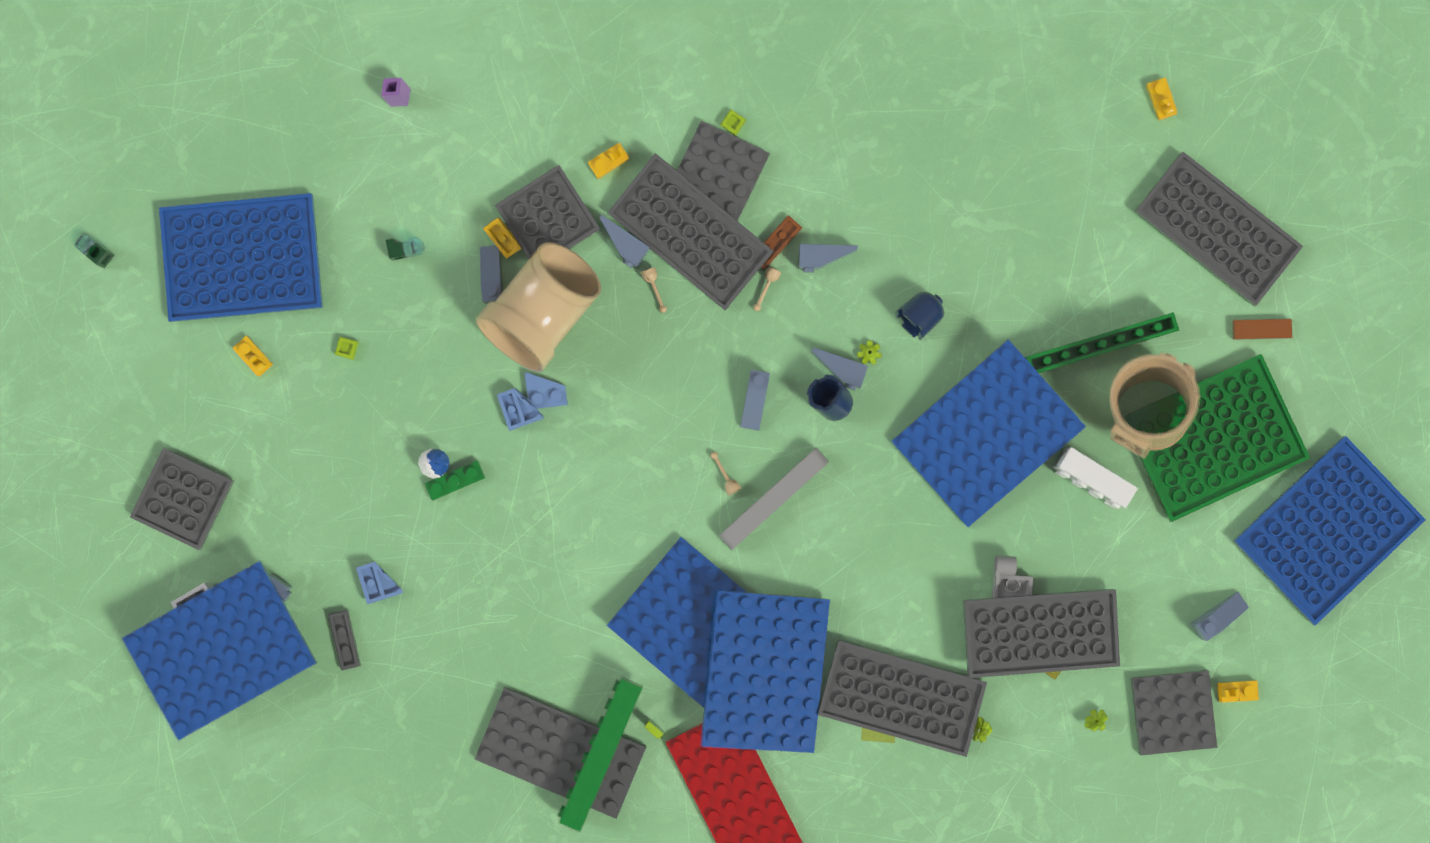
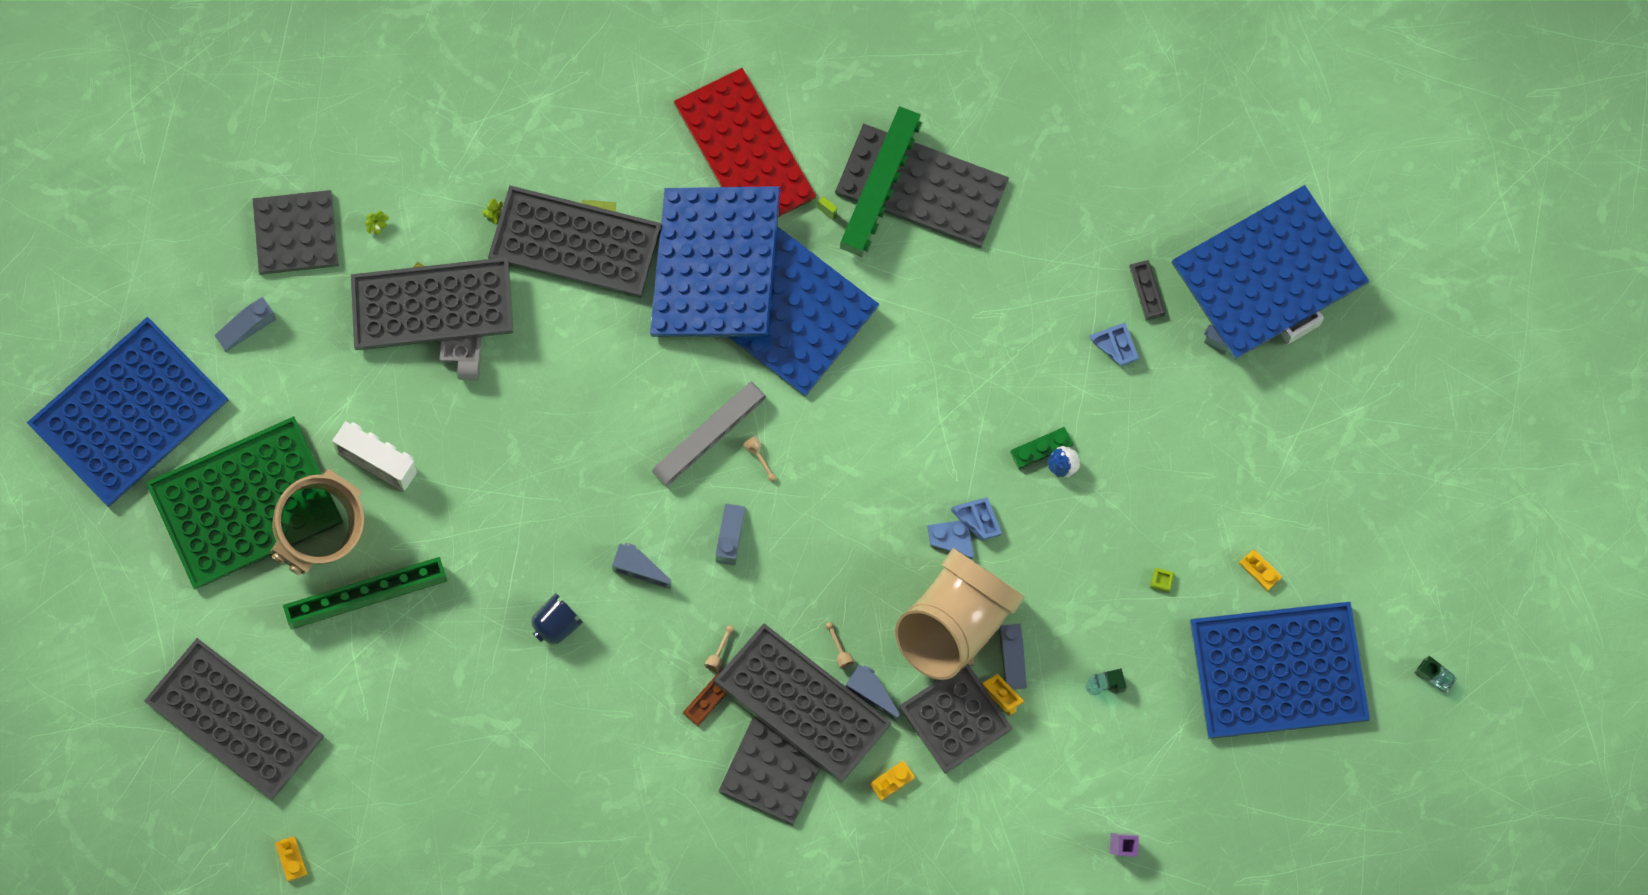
camera: 175 degrees right, 15 degrees down
dark grey plate [130,448,234,550] -> none
lime tile [720,109,746,136] -> none
sand blue slope [799,244,858,273] -> none
dark blue cylinder [807,374,853,421] -> none
lime plant [857,340,882,365] -> none
blue plate [892,339,1086,527] -> none
yellow plate [1217,680,1259,702] -> none
dark orange tile [1233,319,1292,340] -> none

